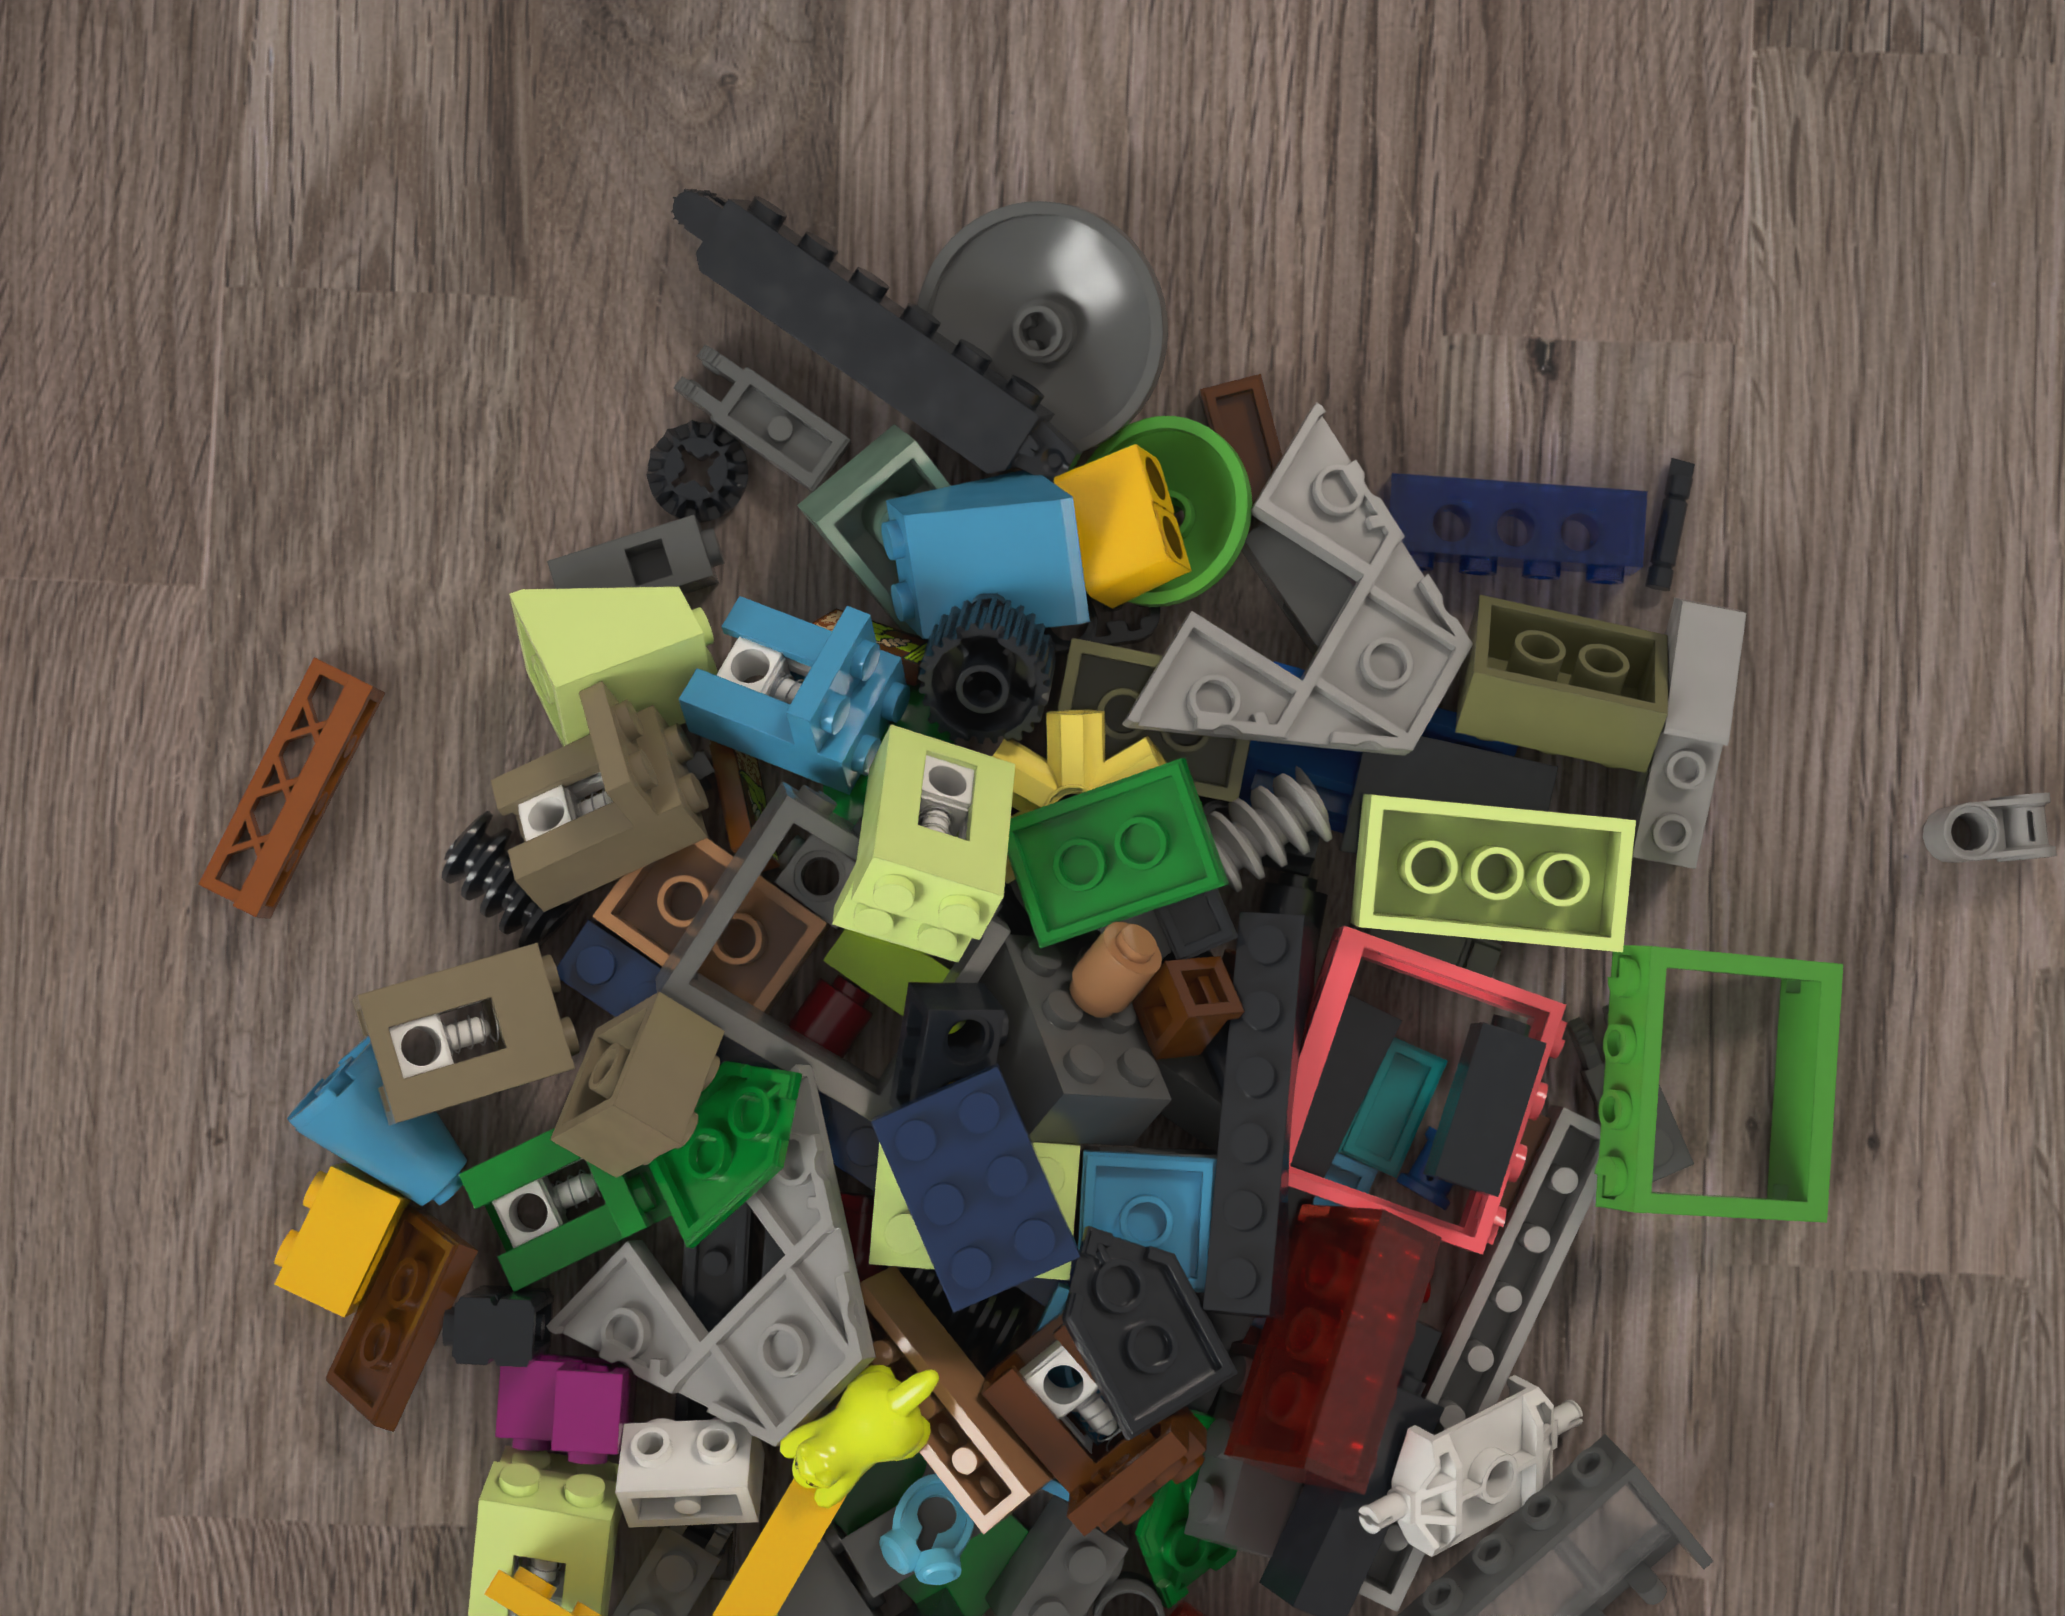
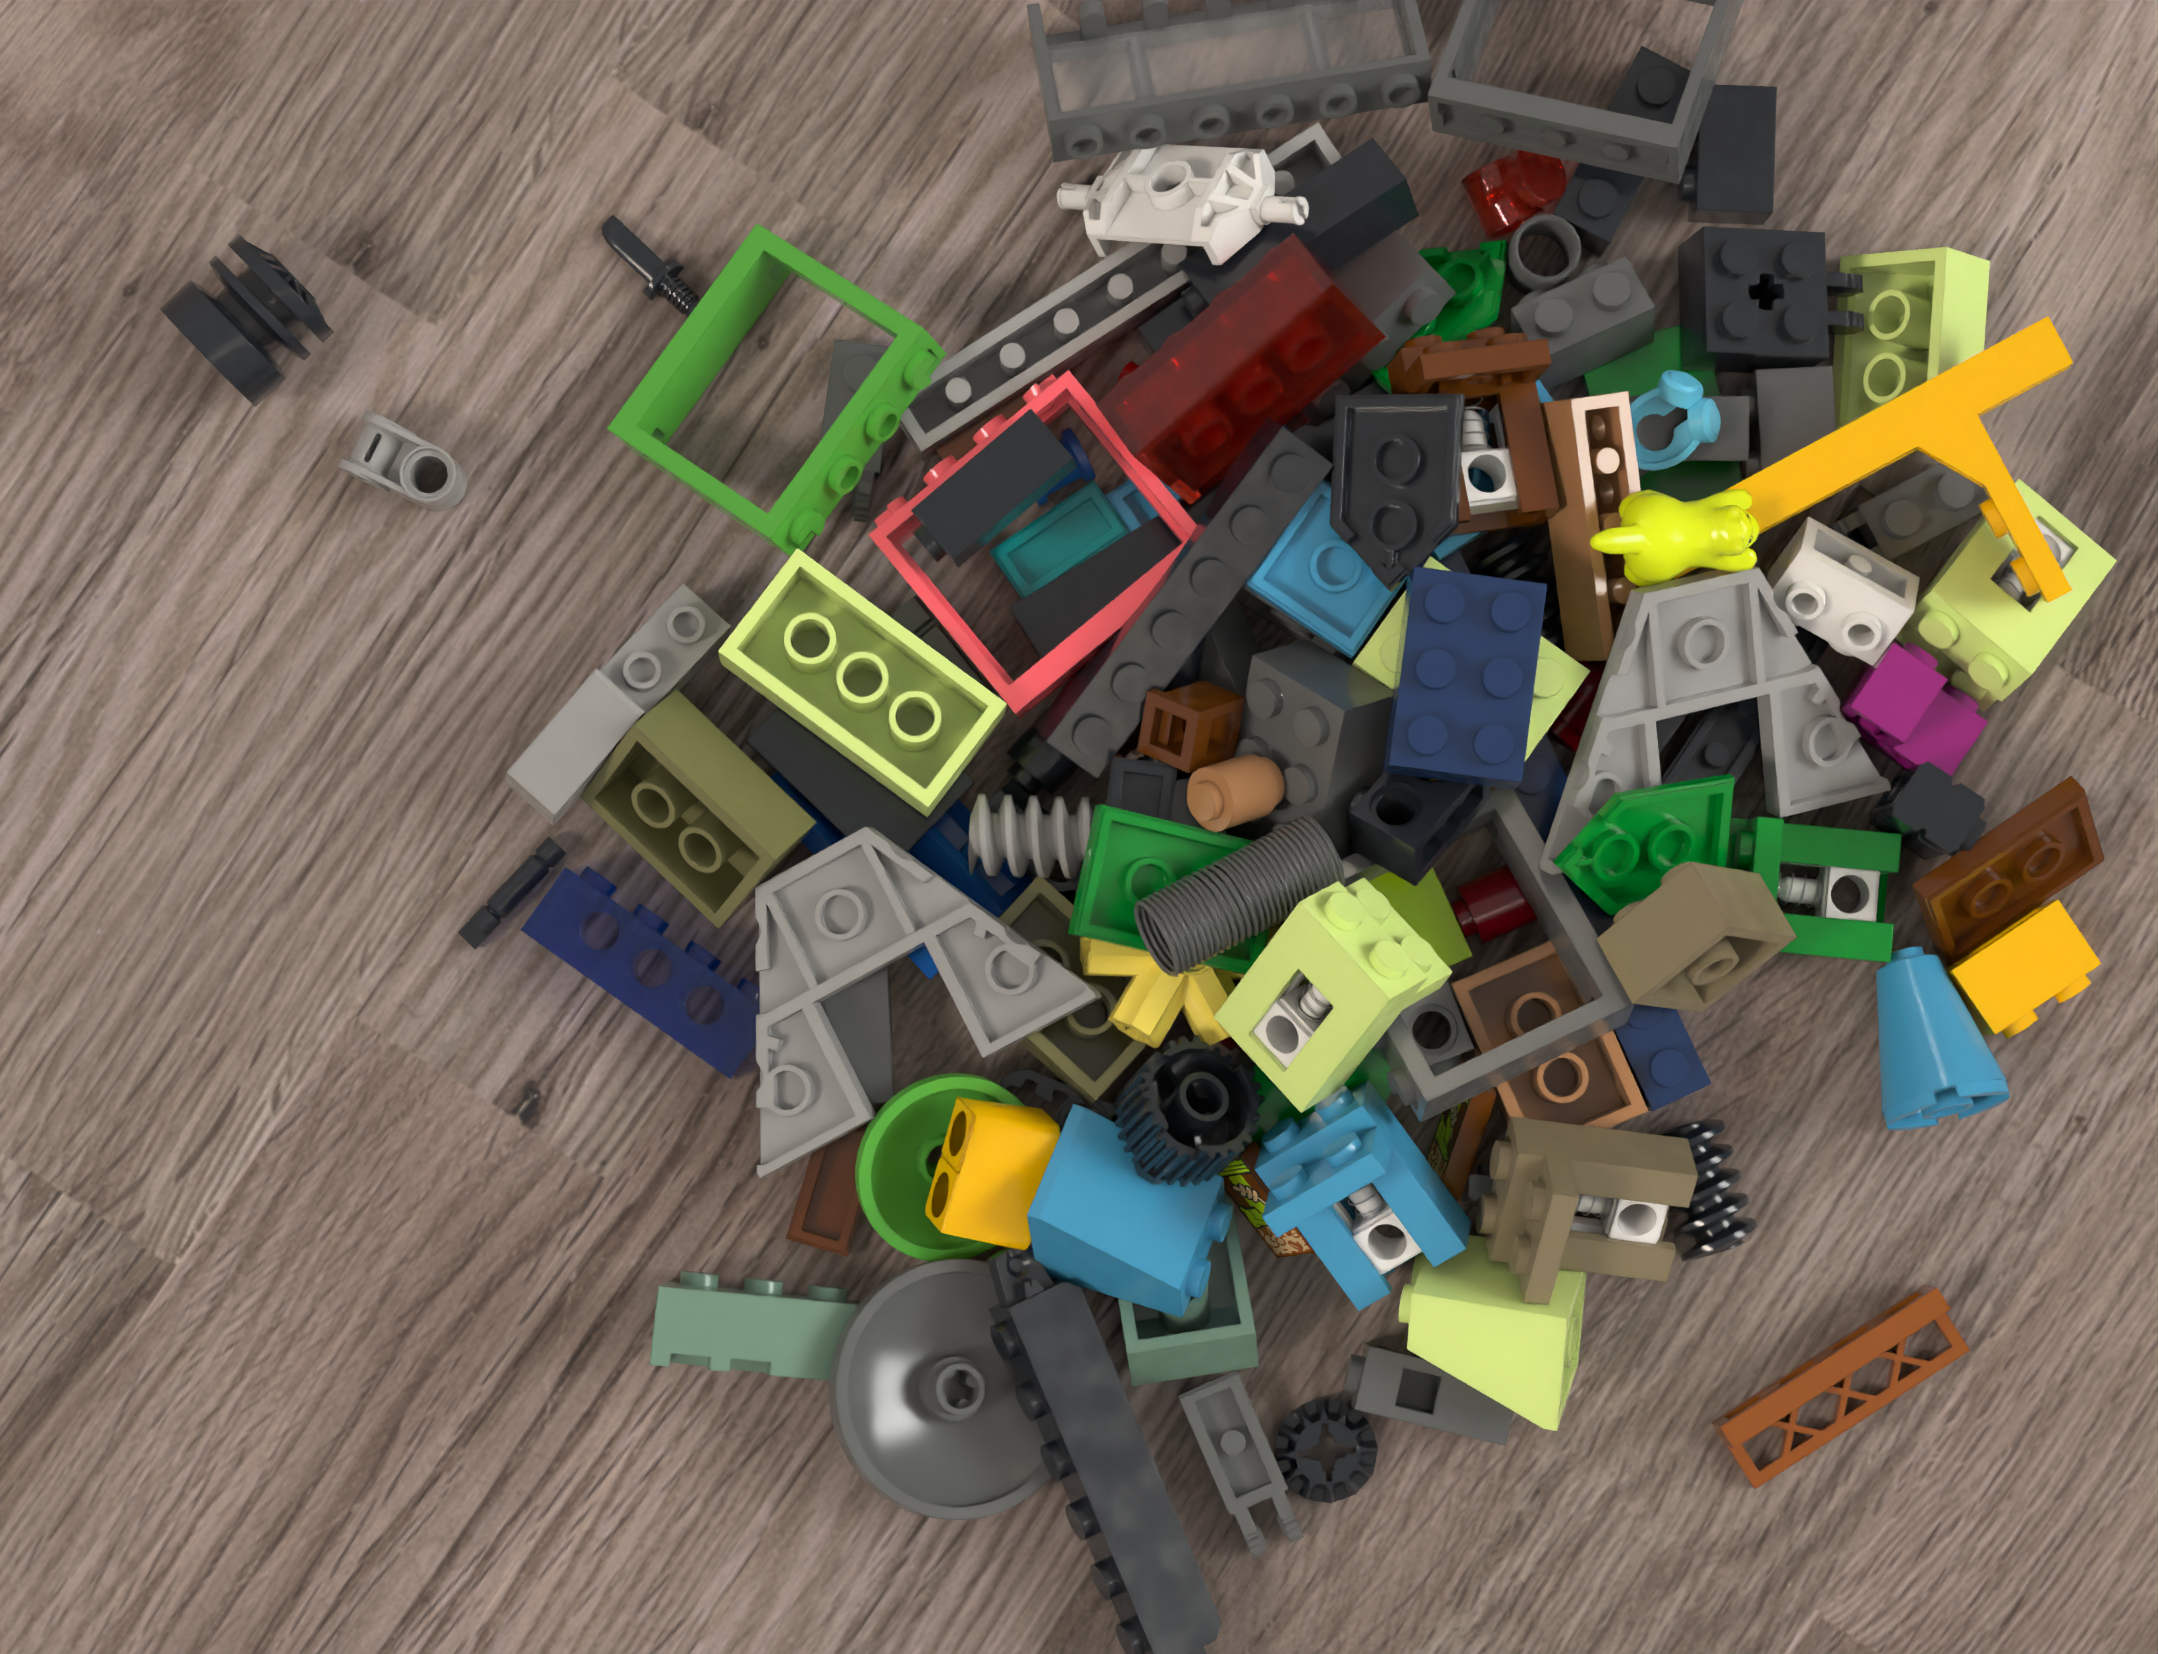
camera: 150 degrees left, 0 degrees up
dark tan brick [352,943,580,1126] -> none
none -> black piece [601,215,700,318]
none -> sand green wedge [649,1271,860,1381]
none -> dark grey piece [1134,816,1345,977]

